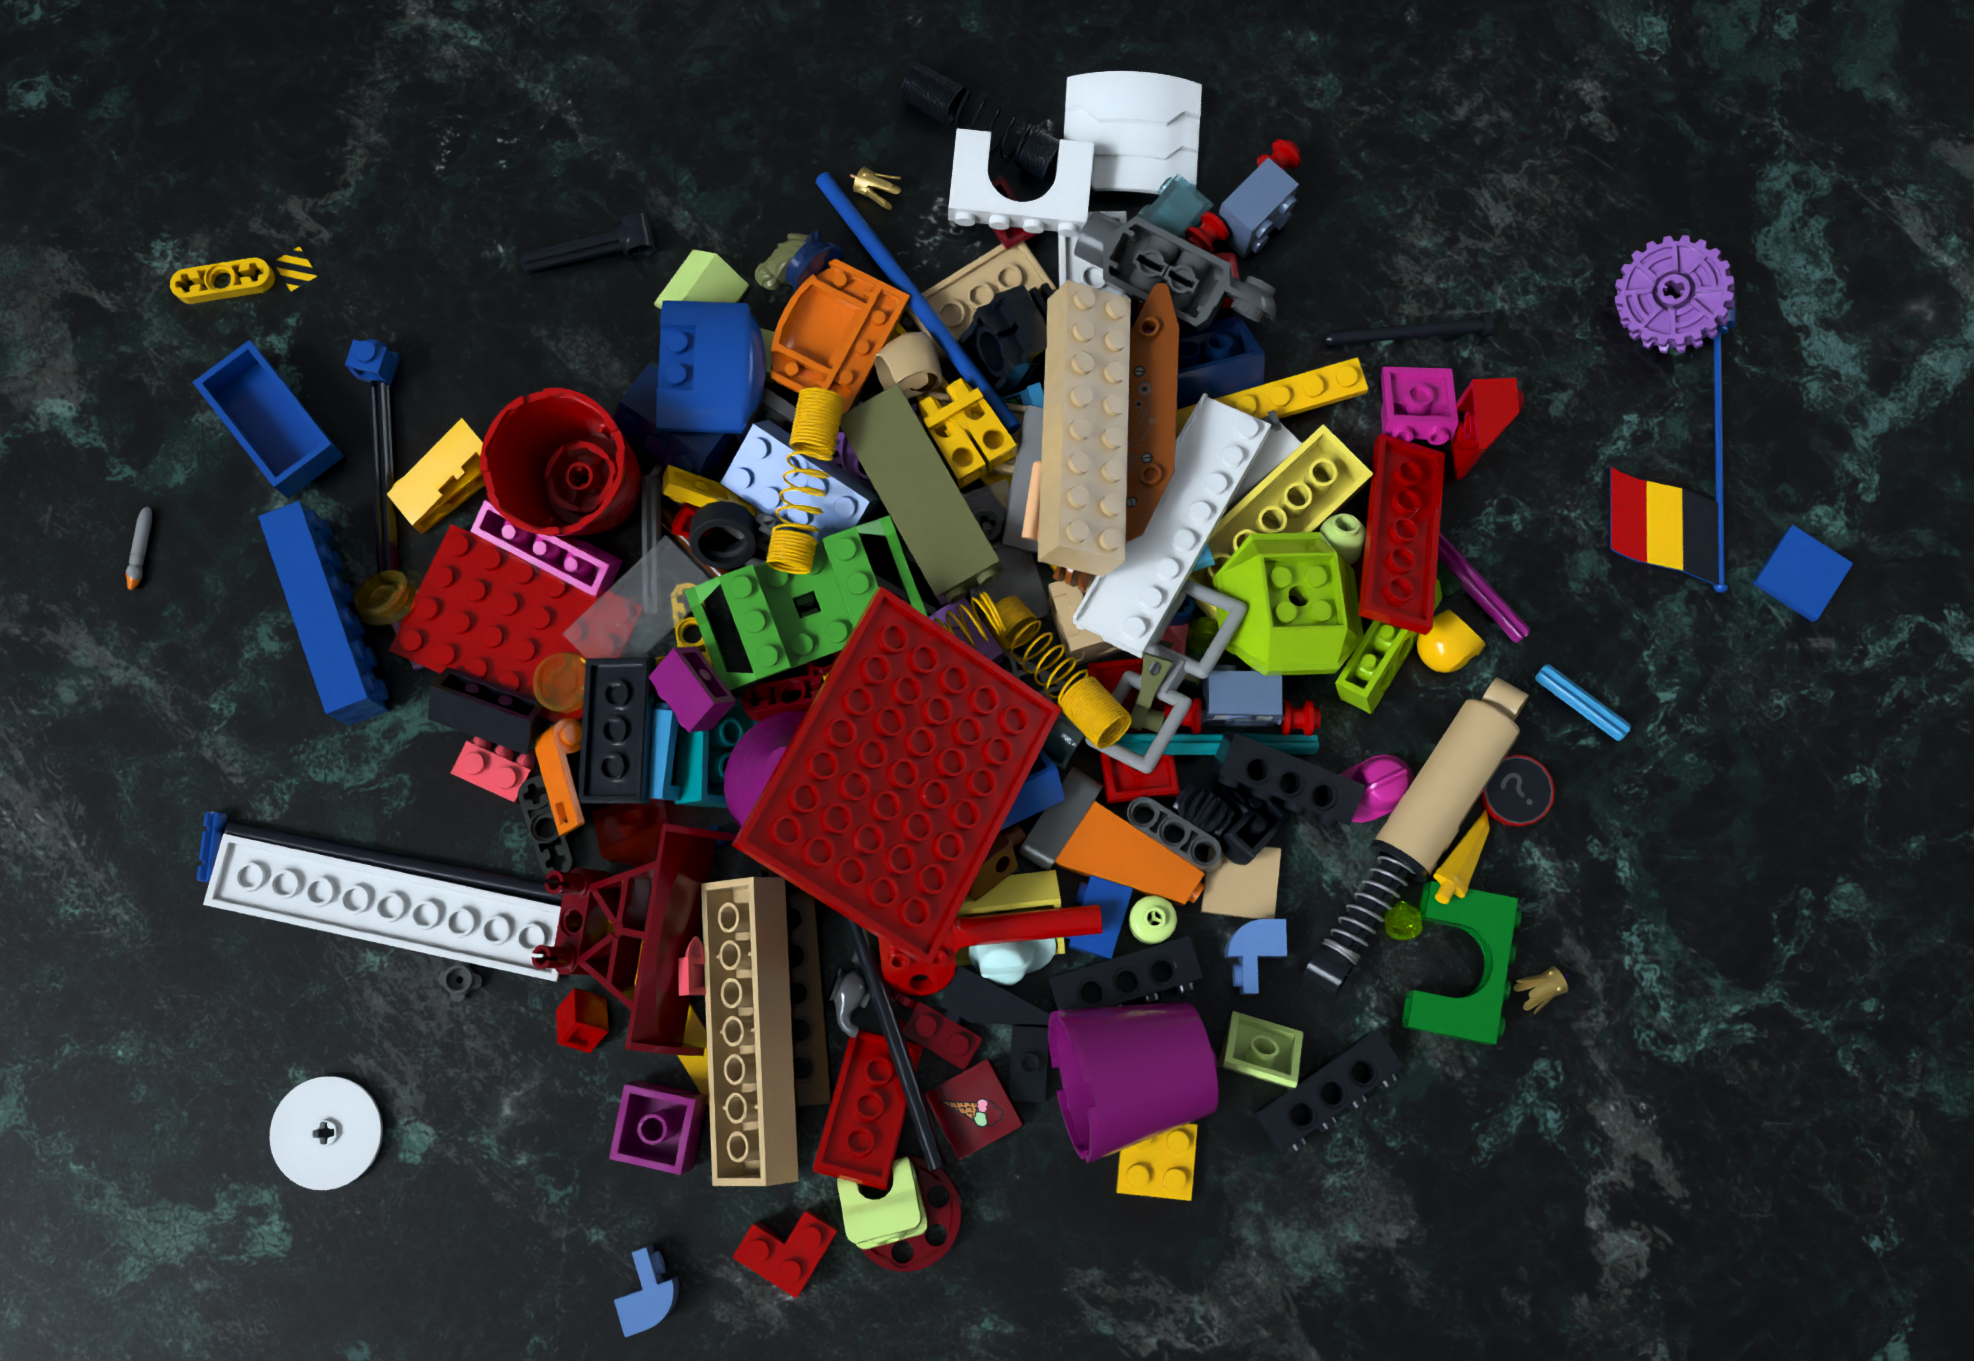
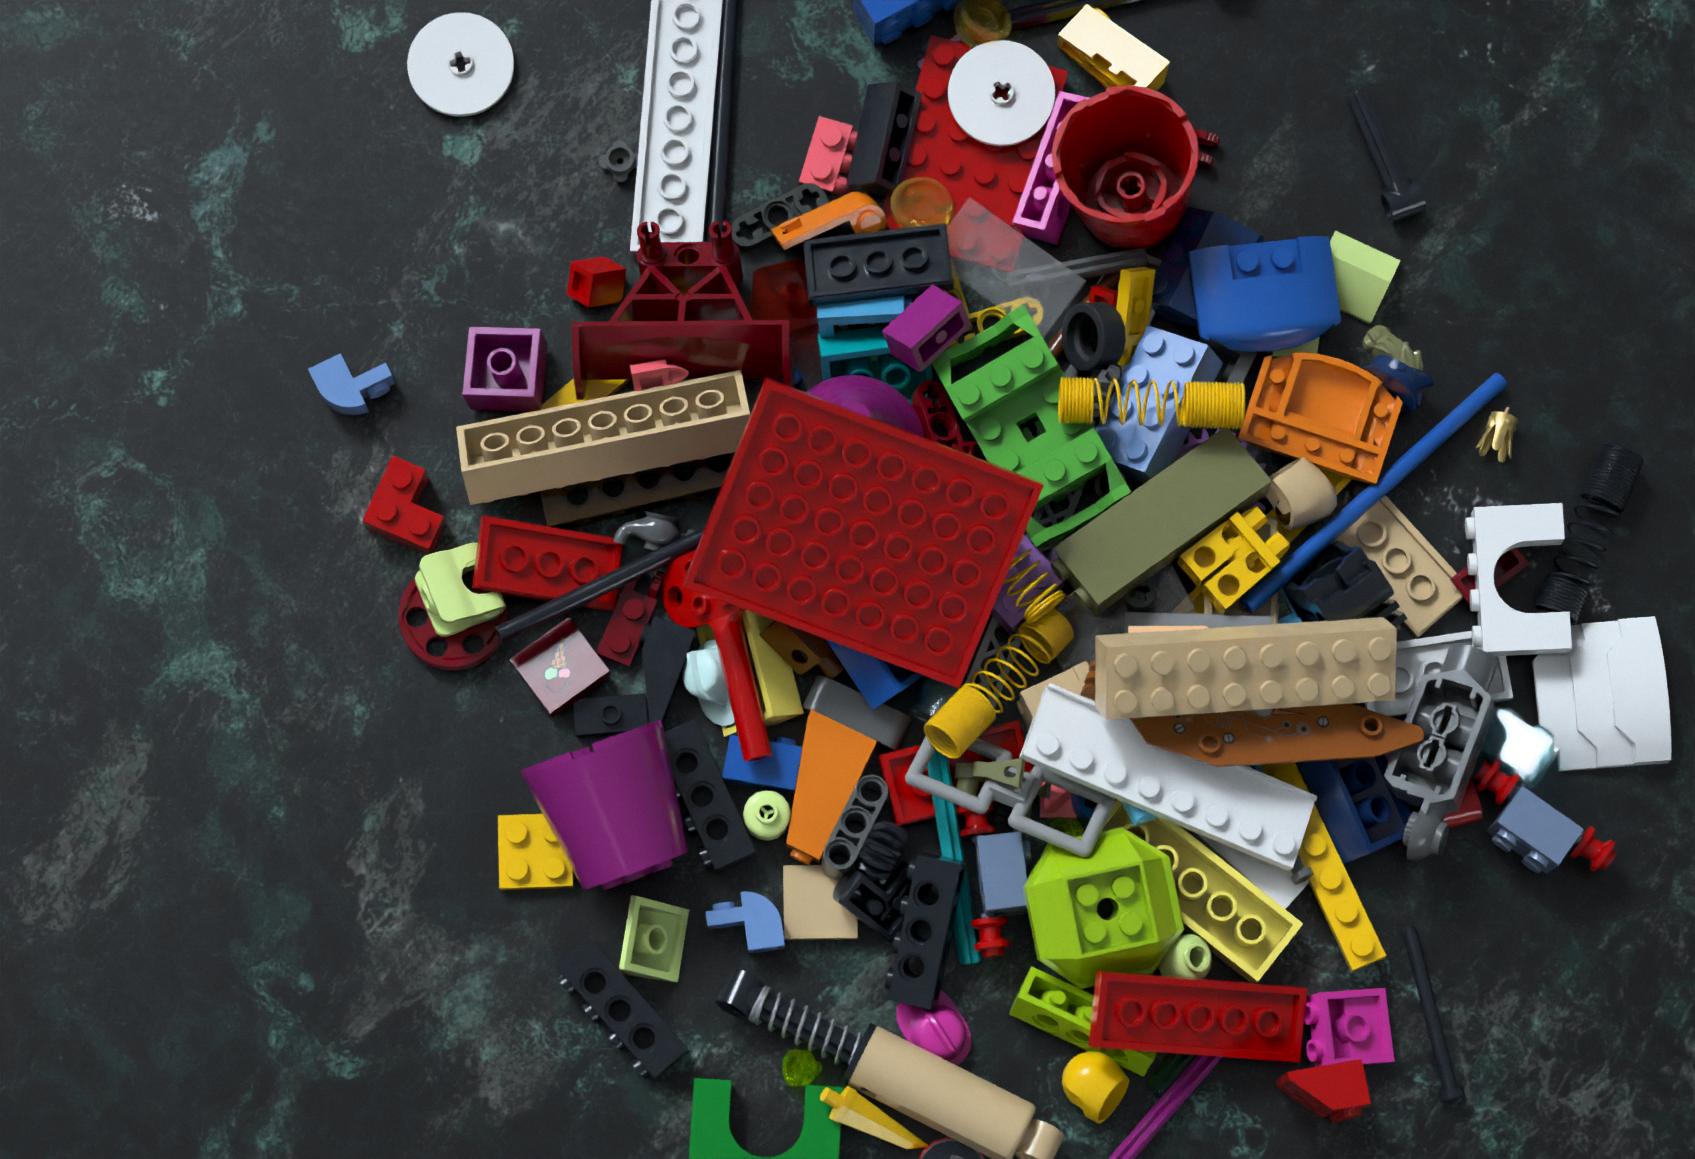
camera: 80 degrees right, 0 degrees up
none -> white piece [948,40,1055,146]

